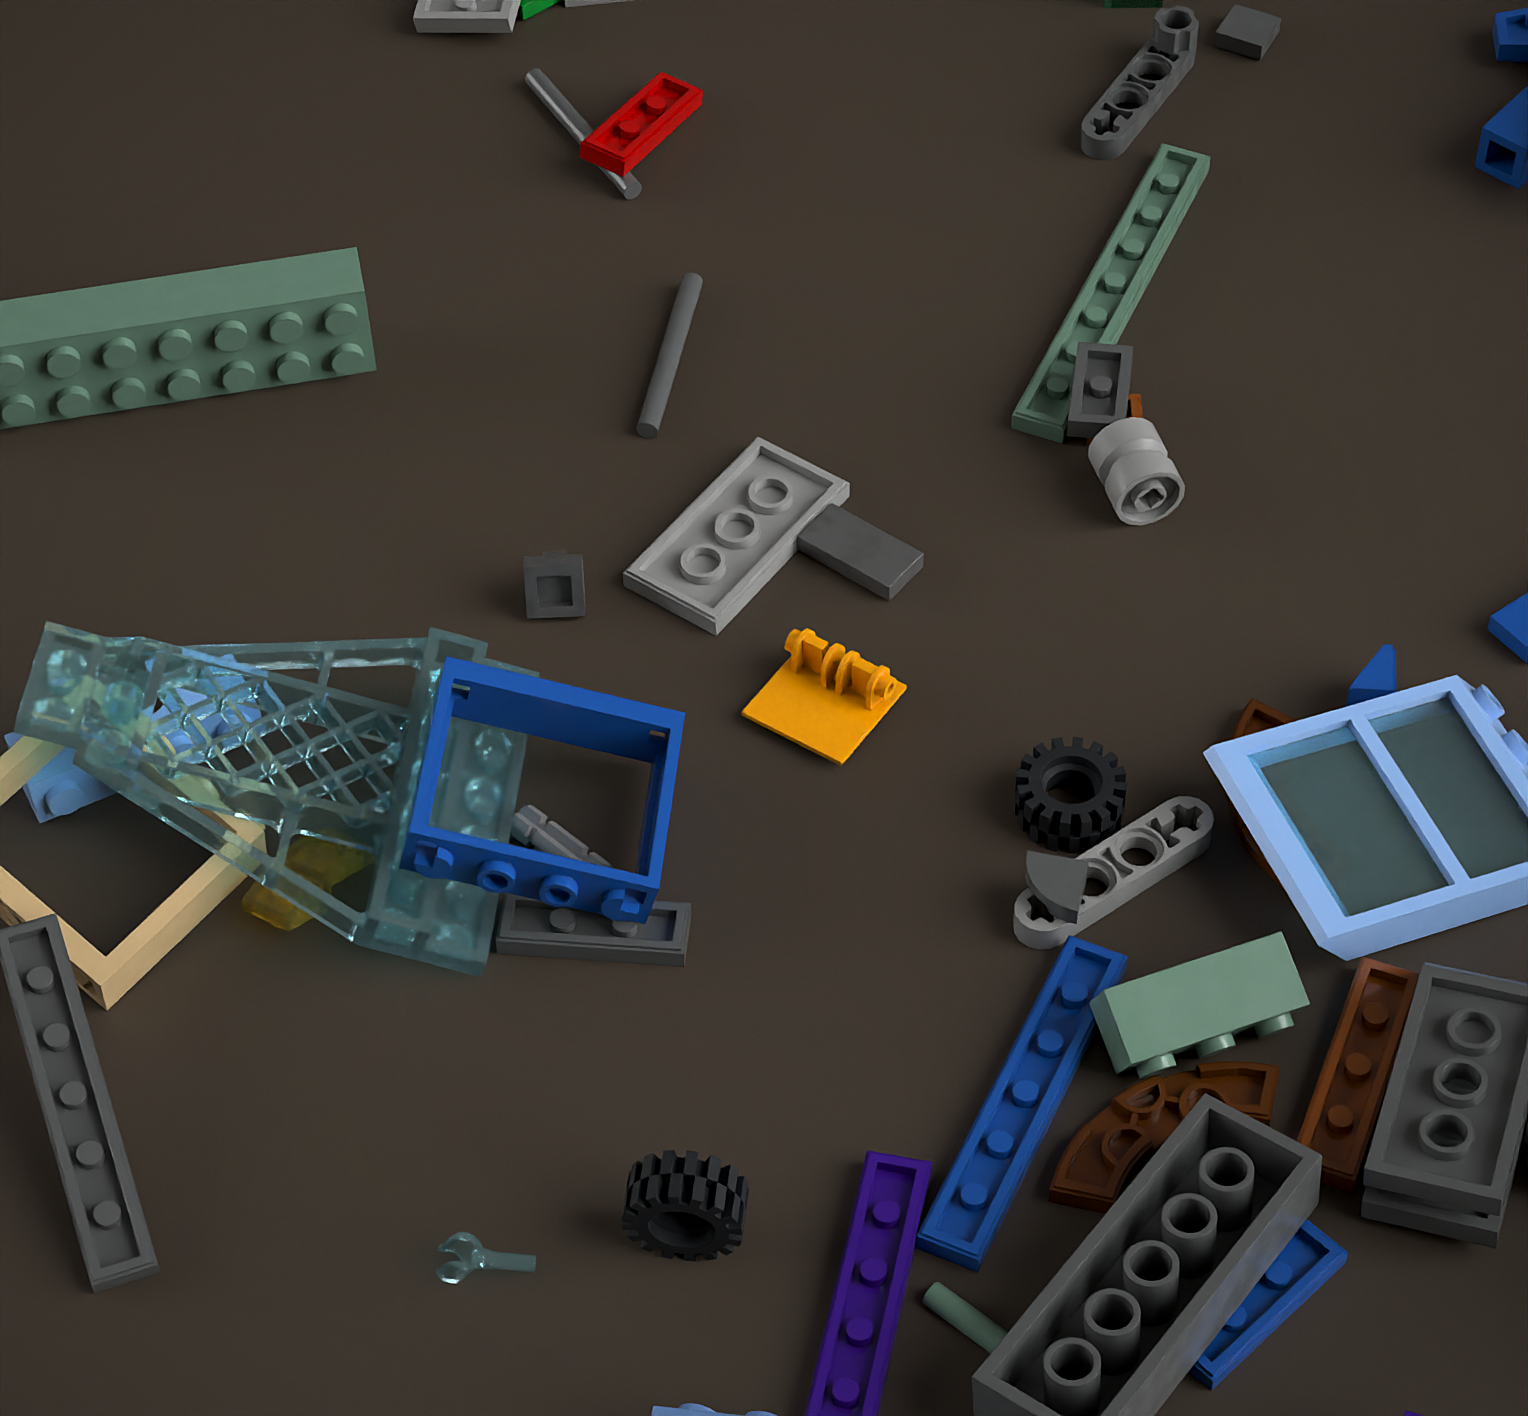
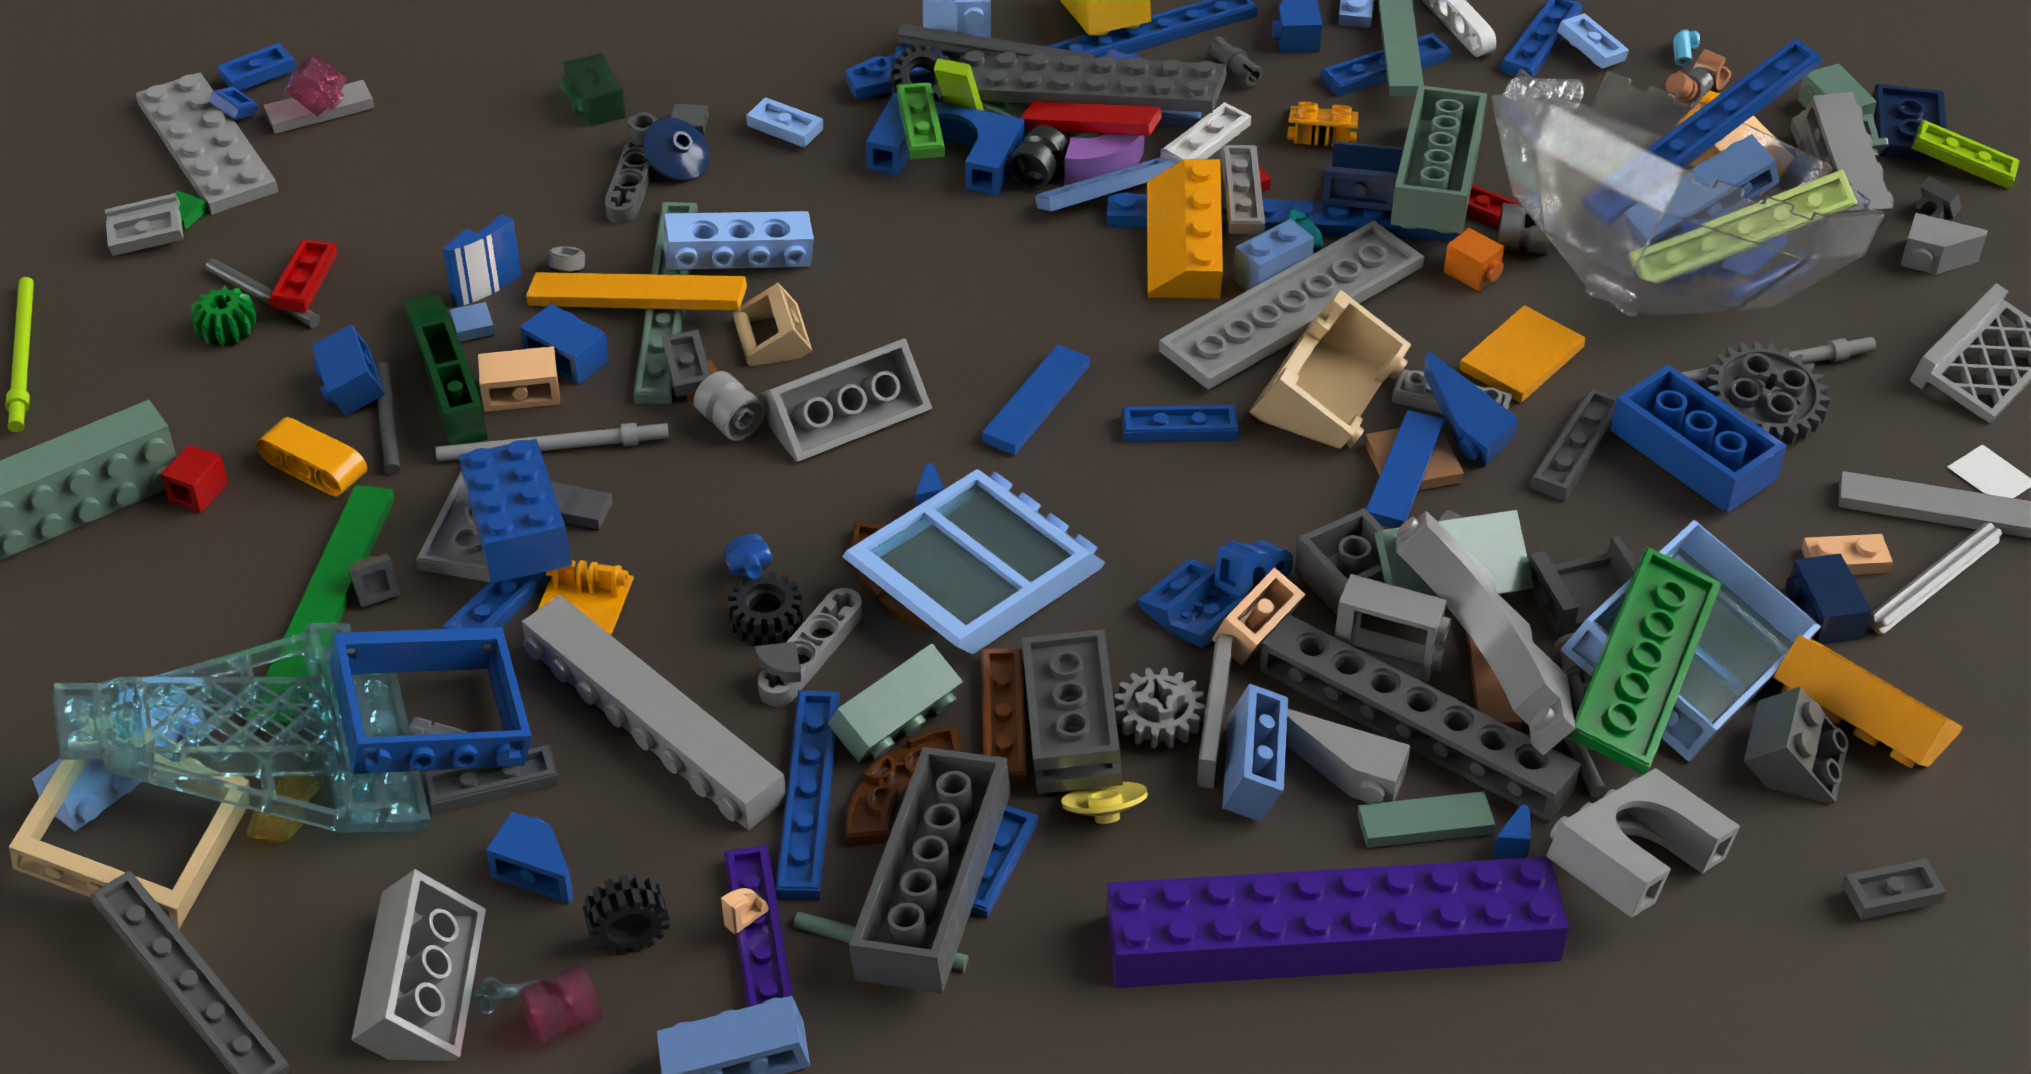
camera: 25 degrees left, 5 degrees down
none -> lime bar [5,277,34,432]
none -> red brick [161,444,228,514]
none -> green gear [191,286,257,347]
none -> green tile [247,485,395,732]
none -> light orange beam [256,417,367,497]
none -> blue brick [312,324,386,416]
none -> light grey slope [351,869,486,1061]
none -> dark green slope [401,292,488,445]
none -> light grey bar [436,423,669,462]
none -> blue tile [440,571,551,629]
none -> blue slope [443,214,521,307]
none -> medium blue tile [450,302,495,342]
none -> blue brick [458,438,572,583]
none -> light nougat brick [478,346,560,412]
none -> blue slope [486,812,573,904]
none -> clear pink wheel [519,964,602,1045]
none -> blue brick [520,304,609,385]
none -> light grey brick [522,595,786,831]
none -> light orange tile [526,272,747,311]
none -> light grey tile [548,246,585,273]
none -> dark blue dish [643,118,710,181]
none -> light blue brick [663,211,814,270]
none -> light nougat tile [721,888,769,935]
none -> blue piece [724,534,773,579]
none -> tan tile [732,283,812,366]
none -> light blue plate [746,97,823,148]
none -> light grey slope [757,338,932,462]
none -> light yellow dish [1061,782,1148,824]

